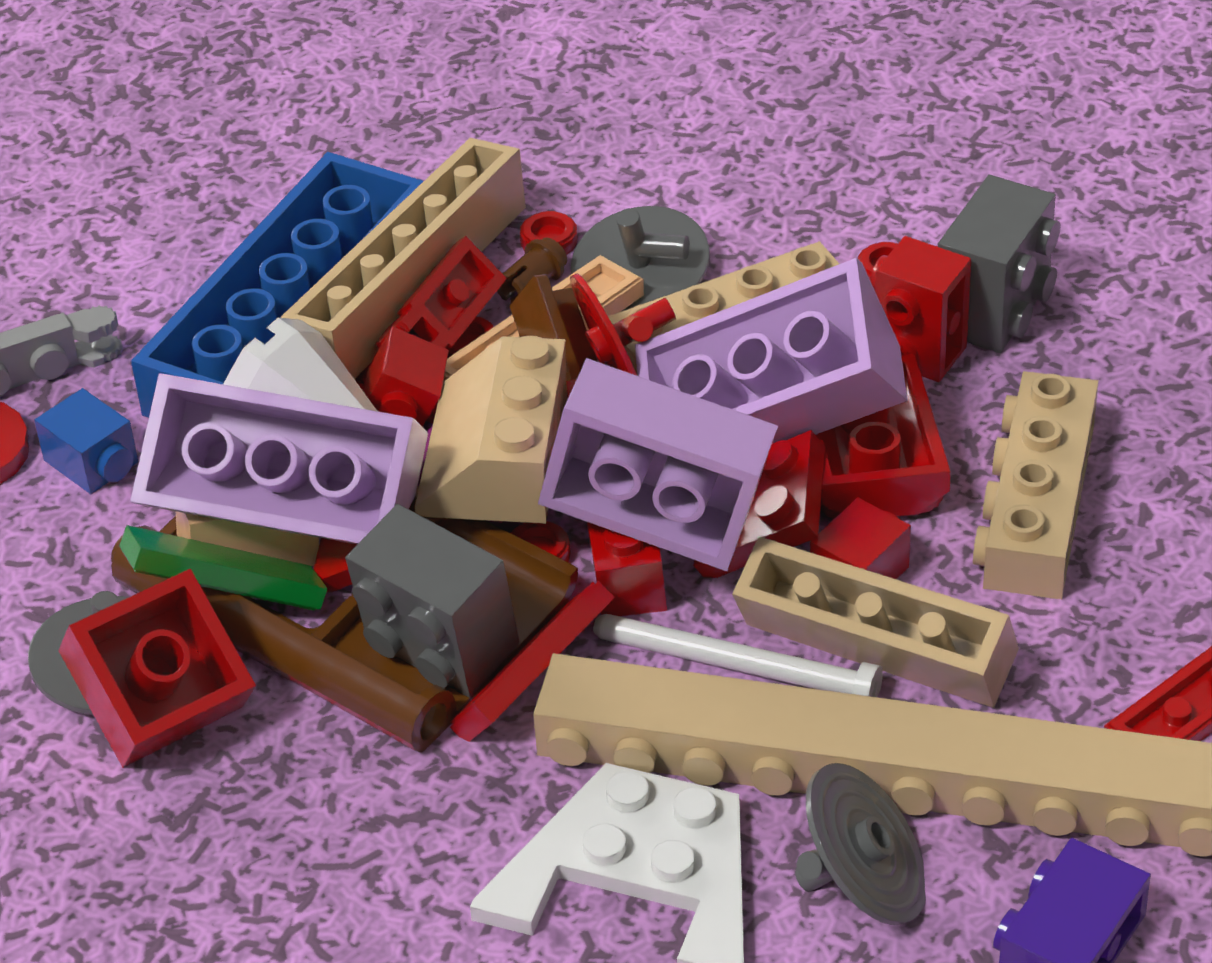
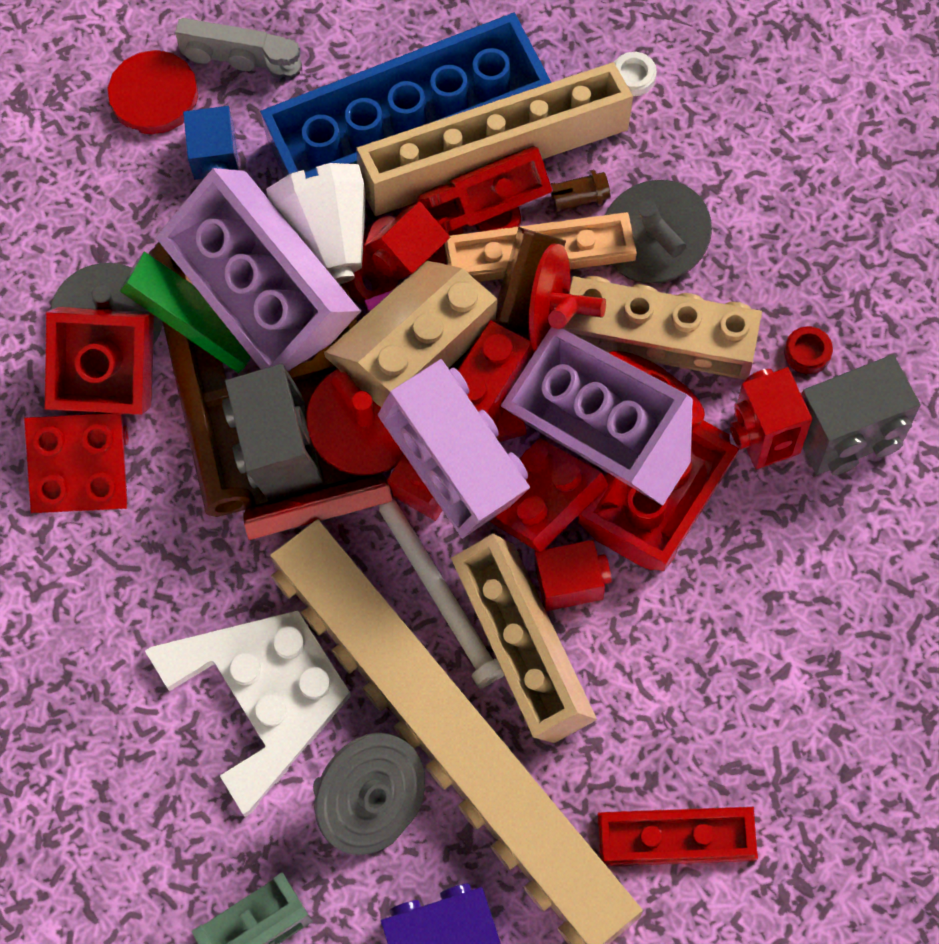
camera: 40 degrees right, 25 degrees up
red tile [520,211,578,255] -> none
tan brick [973,371,1099,600] -> none
none -> red hinge [24,413,129,513]
none -> red shield [307,369,404,475]

